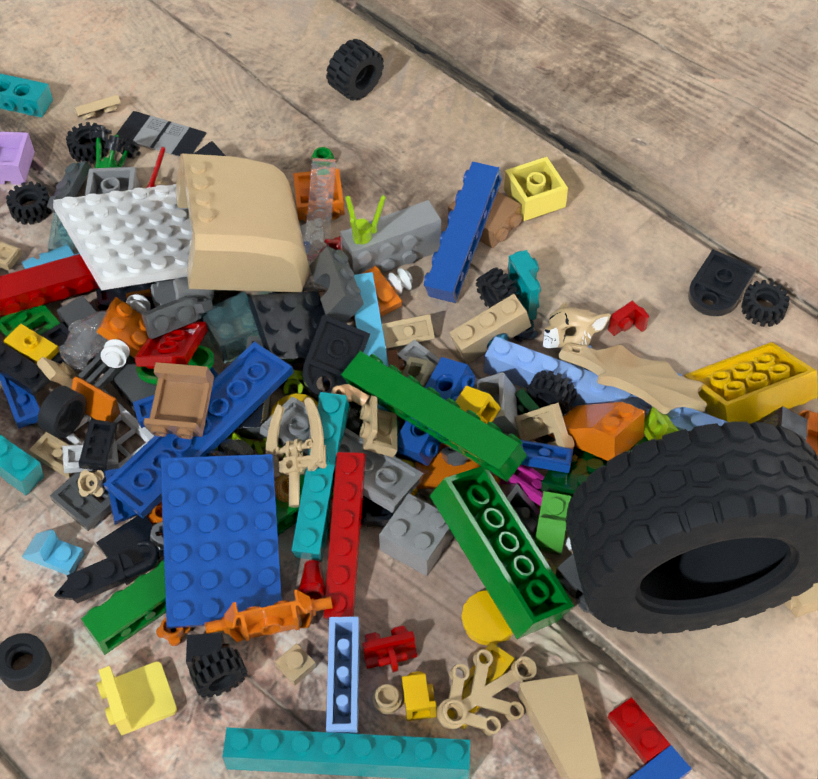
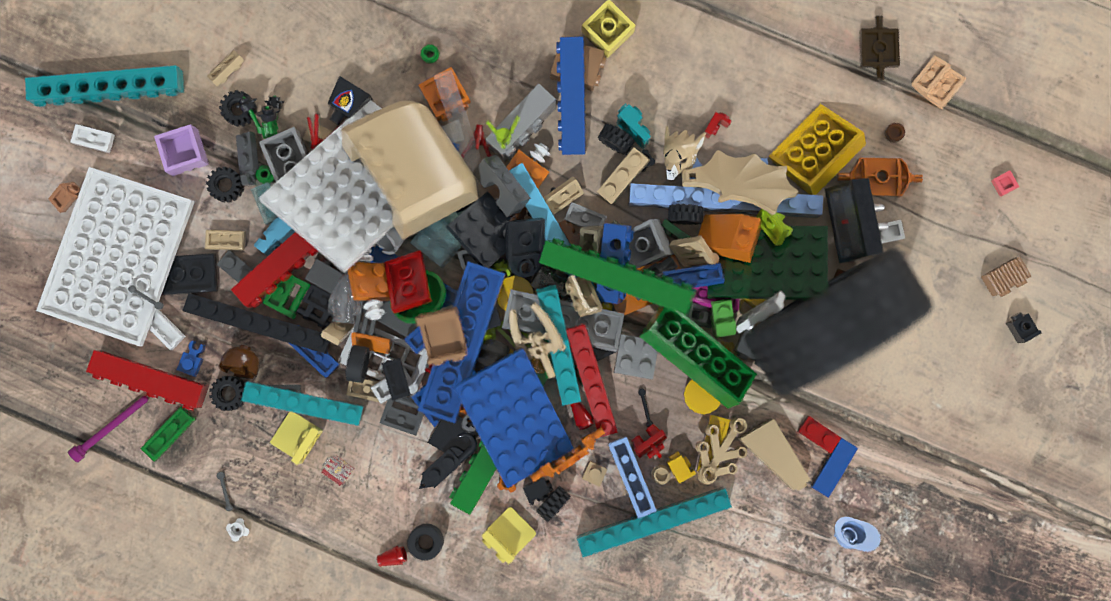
camera: 20 degrees left, 30 degrees up
yellow plate [3,324,60,365] -> none
medium azure slope [22,529,85,575] -> none
tan plate [78,470,105,497] -> none
sticker [117,111,207,157] -> none
dark grey hinge [142,296,213,339] -> none
light nougat arm [331,384,371,406] -> none
yellow brick [455,386,501,424] -> none
black plate [688,249,757,316] -> none
black tyre [741,280,790,327] -> none
none -> black hinge [638,389,653,427]

